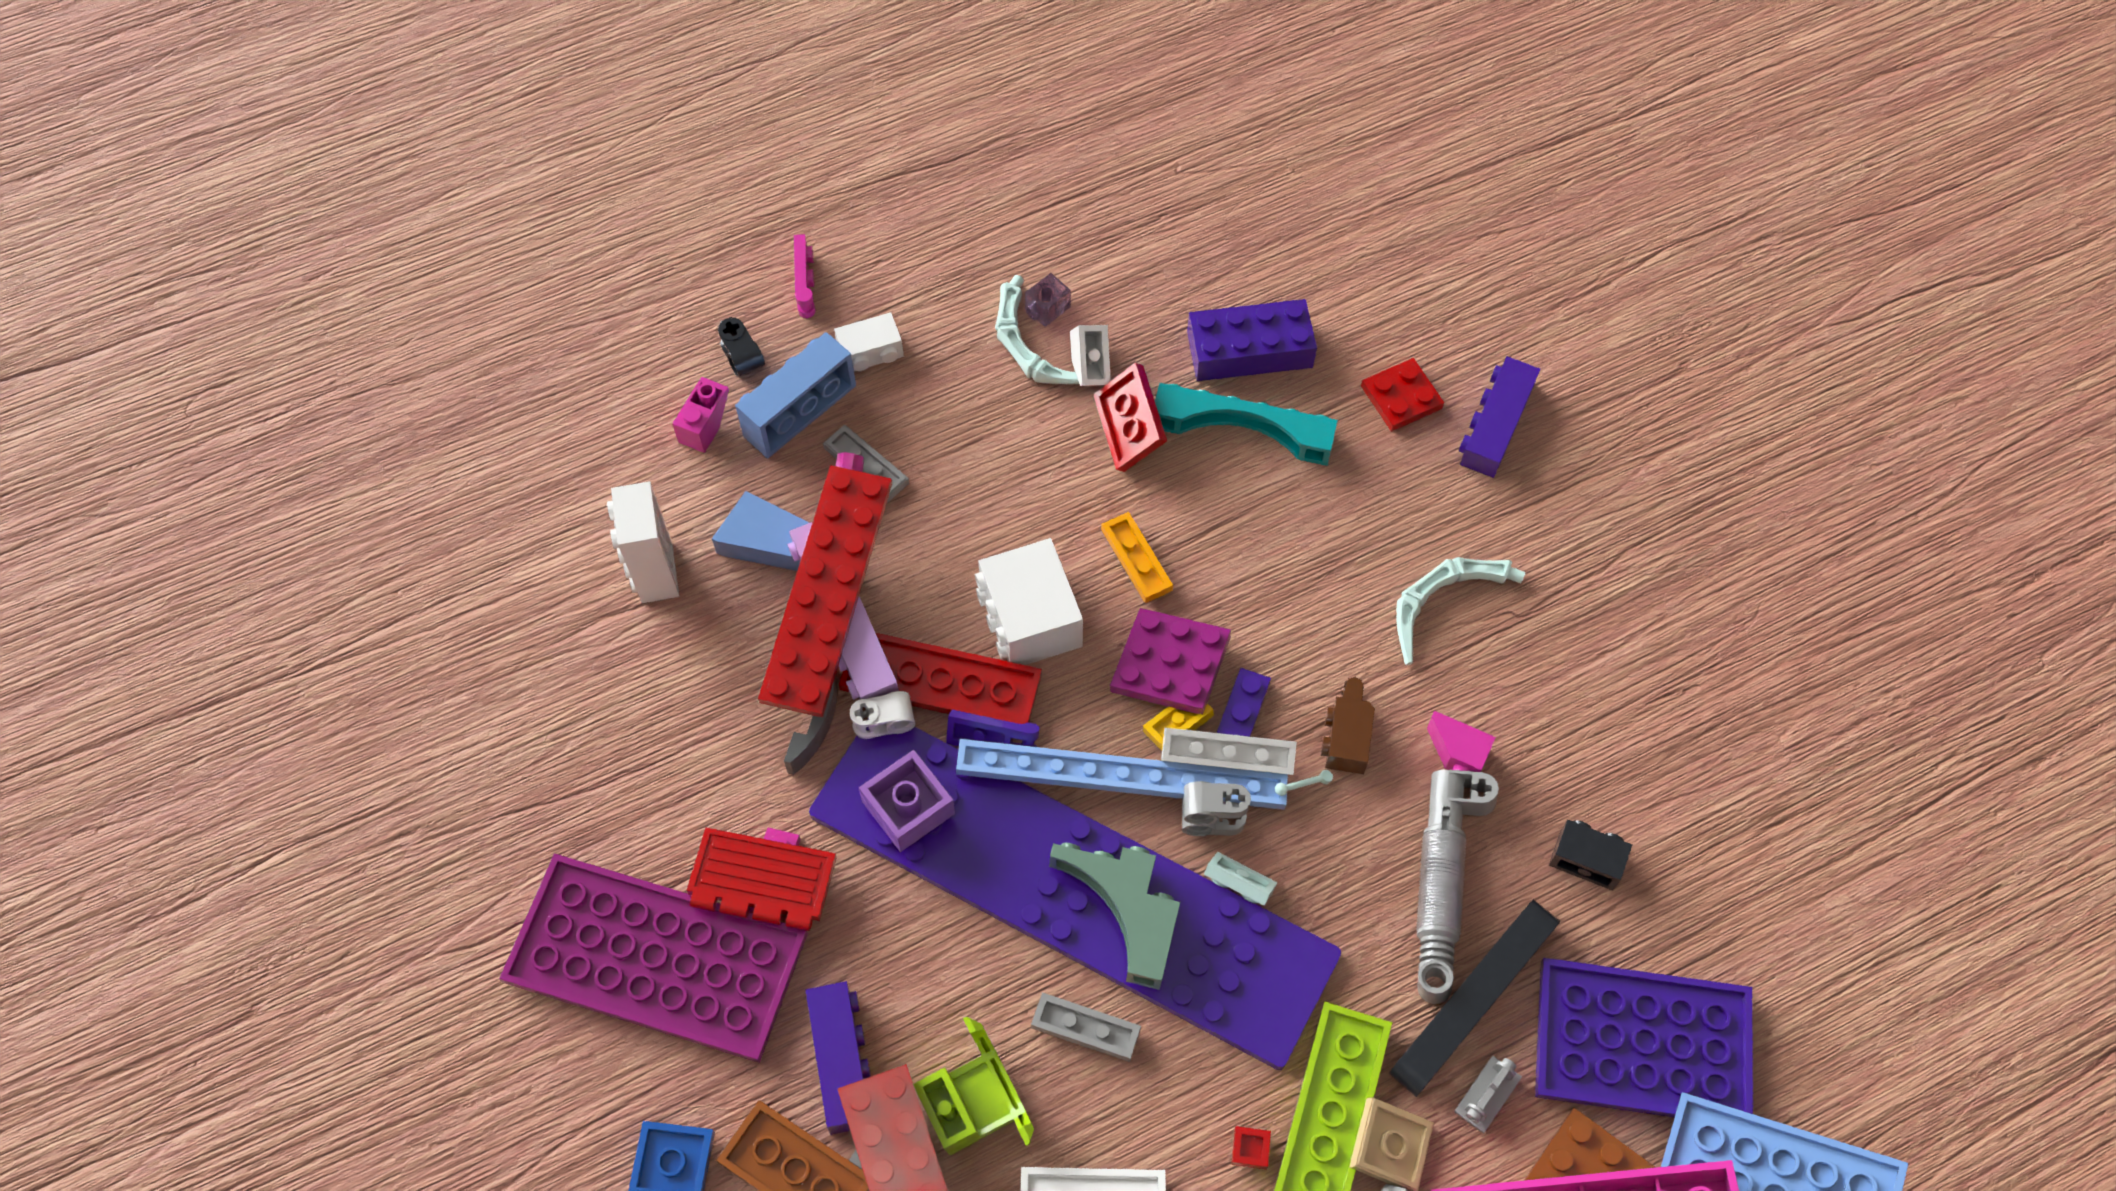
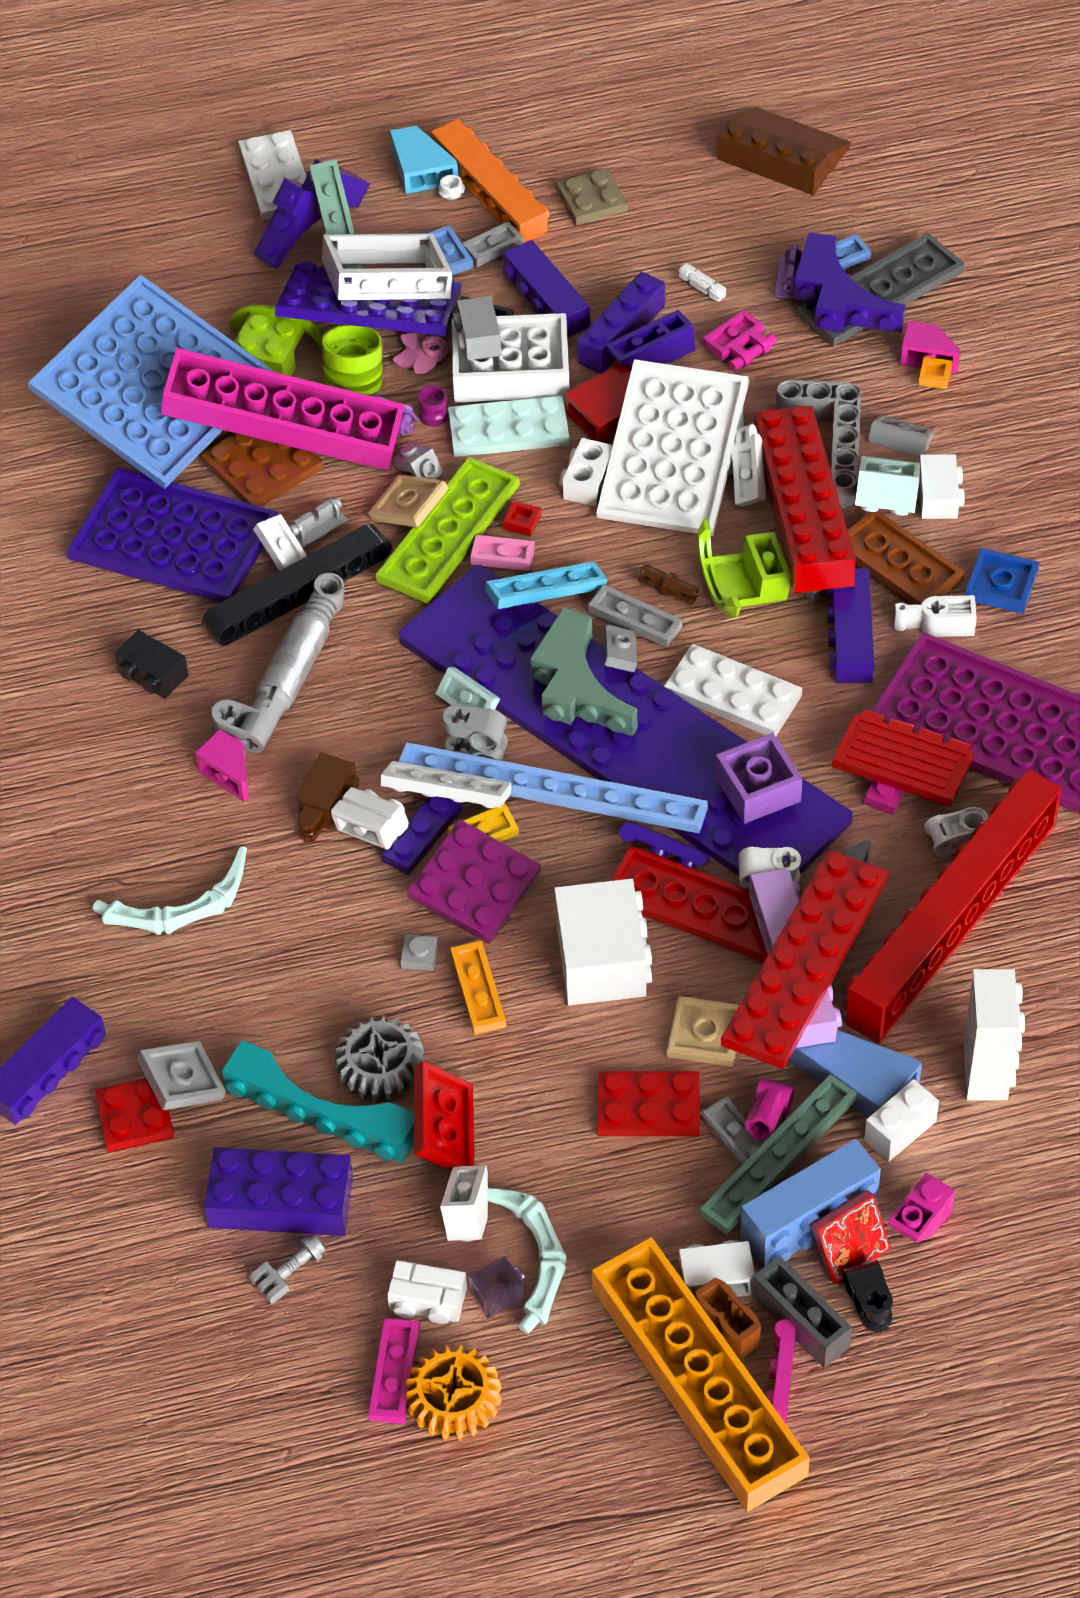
camera: 165 degrees left, 10 degrees down
light aqua hinge [1275,770,1333,796] -> none
none -> light grey plate [137,1041,226,1111]
none -> light grey hinge [249,1234,326,1304]
none -> white plate [253,514,307,571]
none -> white brick [331,787,409,850]
none -> light grey gear [335,1015,425,1102]
none -> dark pink plate [369,1318,420,1424]
none -> white brick [388,1260,467,1324]
none -> light grey plate [401,934,438,971]
none -> light orange gear [405,1344,502,1441]
none -> bright pink plate [470,535,535,572]
none -> medium azure plate [485,561,607,609]
none -> light orange brick [592,1237,810,1512]
none -> red plate [598,1071,700,1136]
none -> light grey plate [603,624,637,672]
none -> reddish brown pin [638,564,700,605]
none -> white plate [664,644,803,736]
none -> tan tile [667,996,739,1067]
none -> dark orange brick [695,1277,761,1361]
none -> sand green plate [700,1074,857,1235]
none -> dark grey brick [752,1256,852,1368]
none -> tile [811,1190,891,1284]
none -> red brick [845,769,1062,1044]
none -> white brick [864,1080,939,1162]
none -> white piece [894,595,977,637]
none -> white piece [924,807,988,857]

